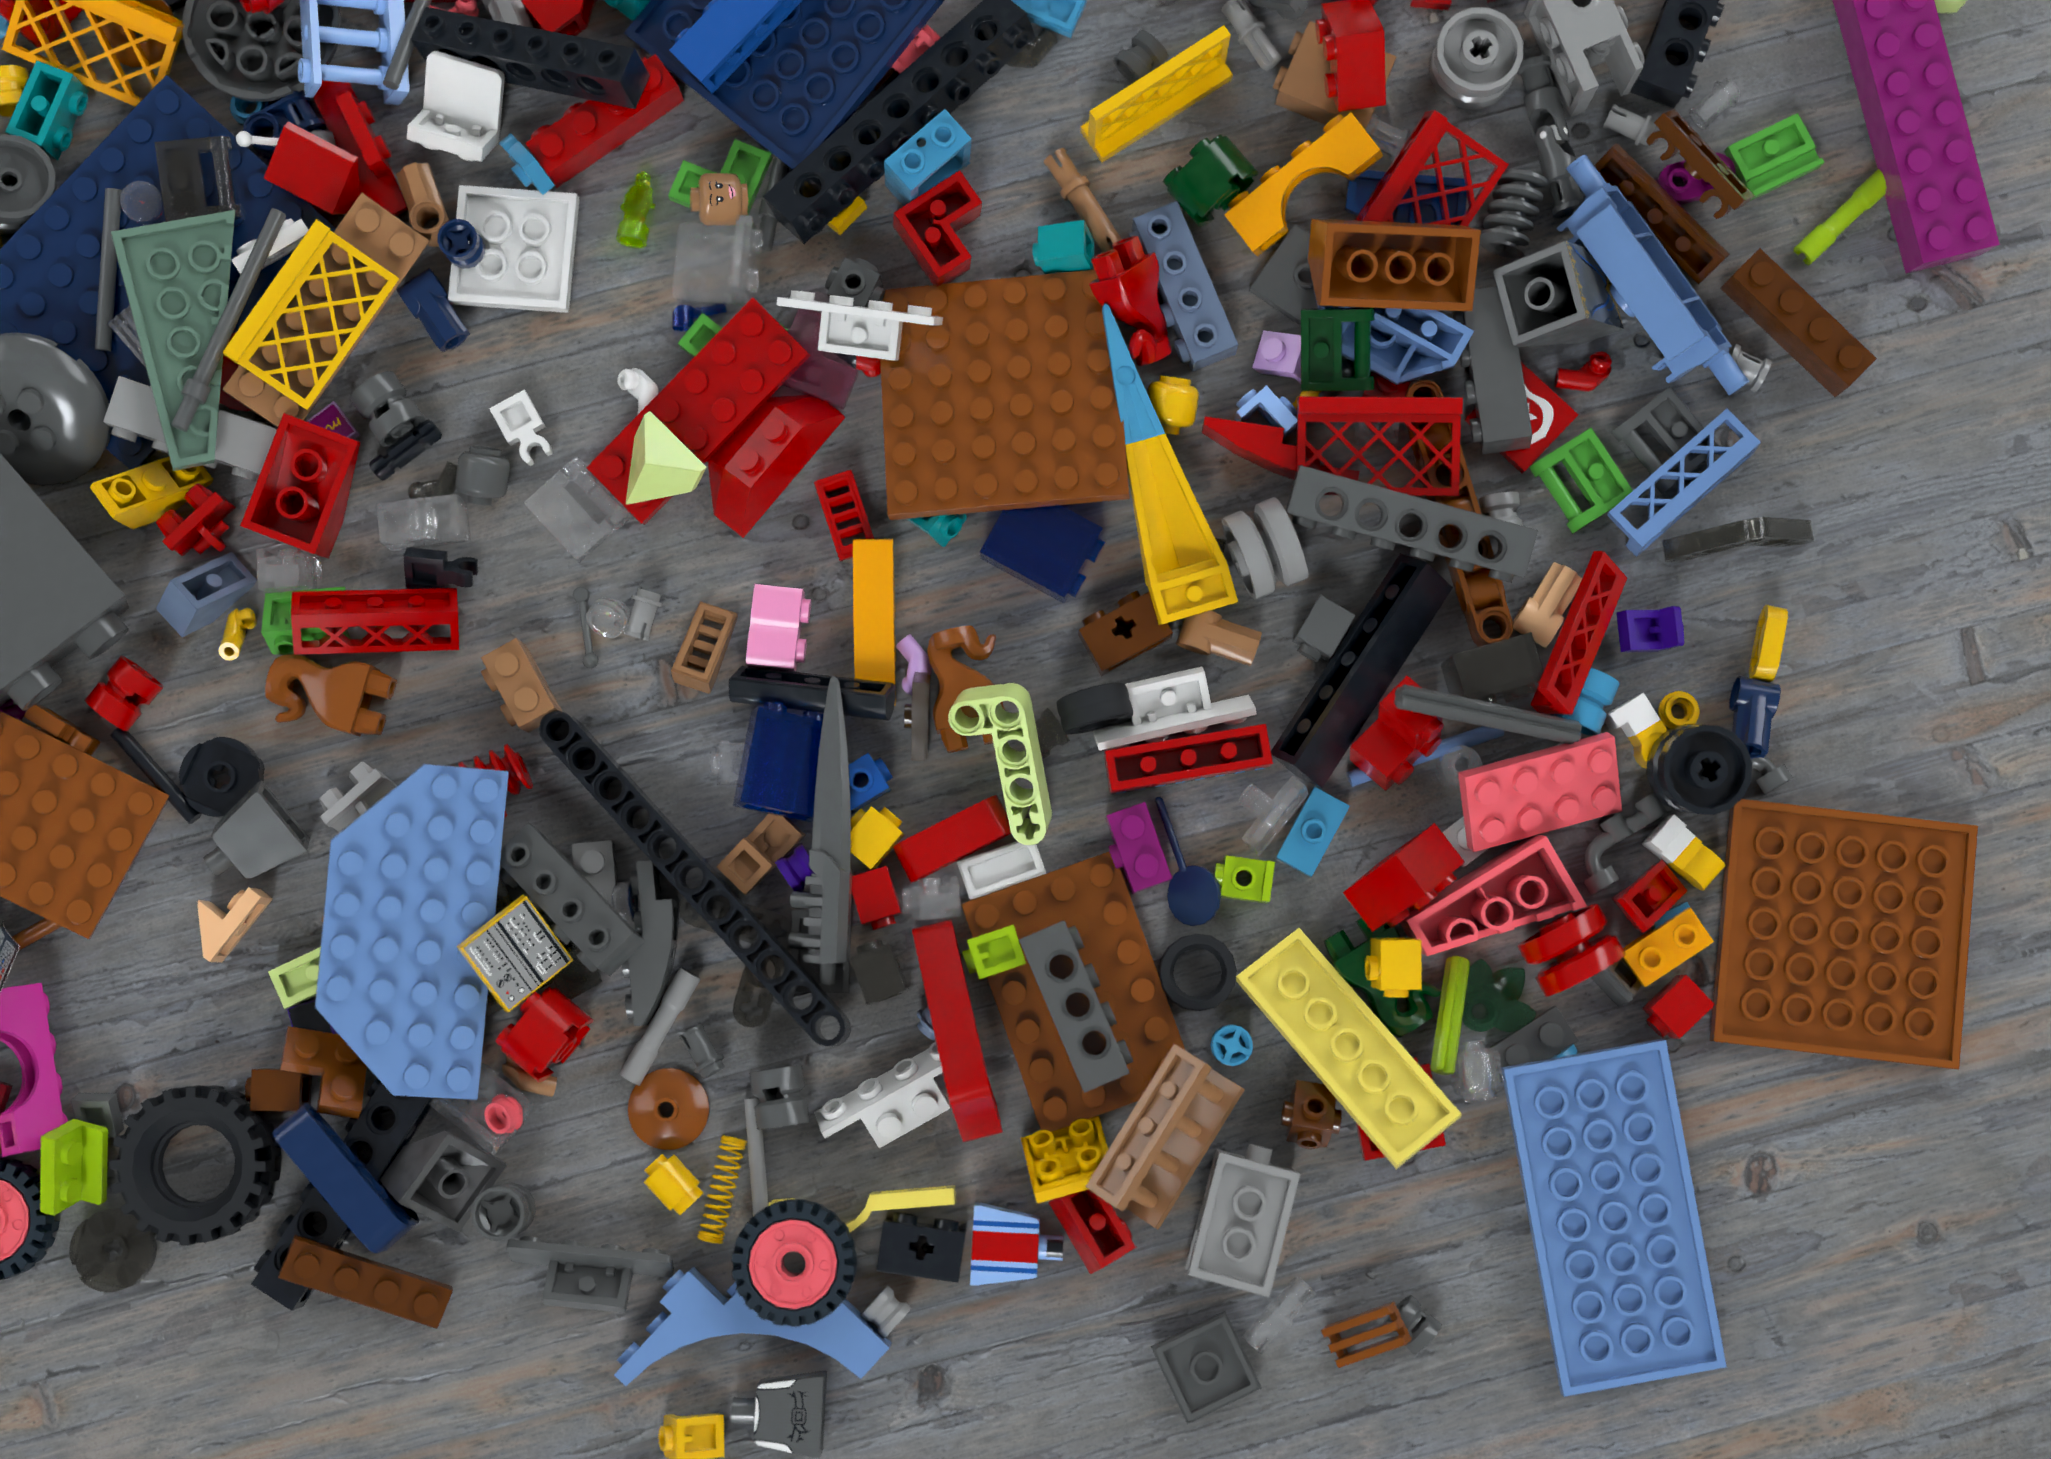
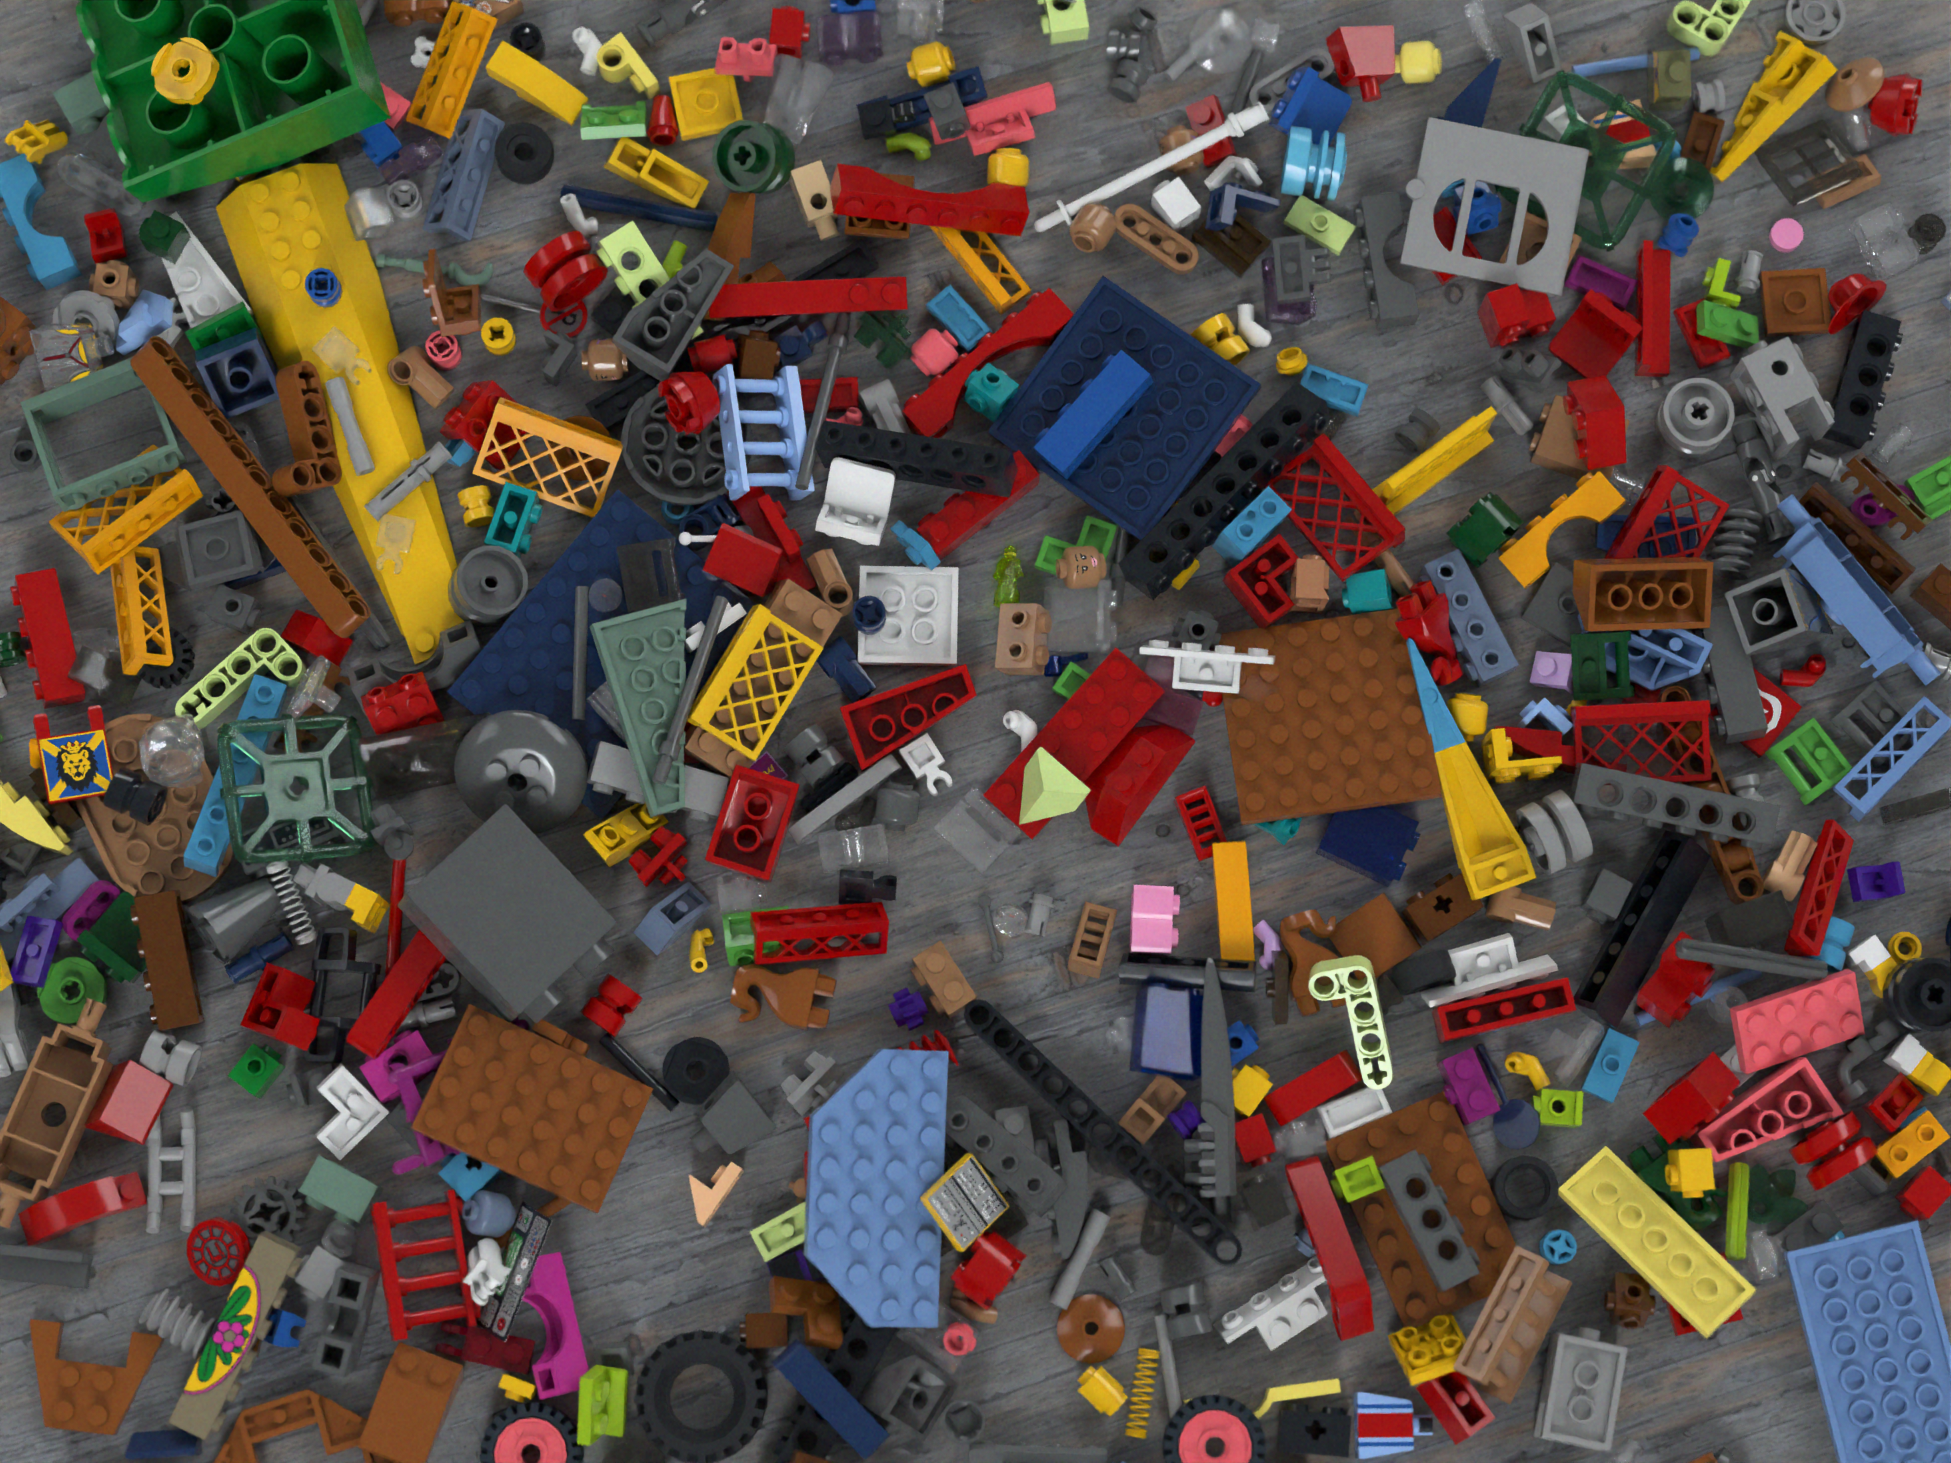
camera: 10 degrees left, 5 degrees down
none -> light grey beam [788,755,902,845]
none -> red wedge [840,664,977,772]
none -> dark purple gear [888,987,929,1031]
none -> medium nougat brick [995,603,1052,675]
none -> red fence [1263,433,1405,582]
none -> nougat window [1289,554,1329,614]
none -> dark orange slope [1329,893,1422,980]
none -> yellow bracket [1481,728,1562,784]
none -> yellow arm [1504,1052,1551,1091]

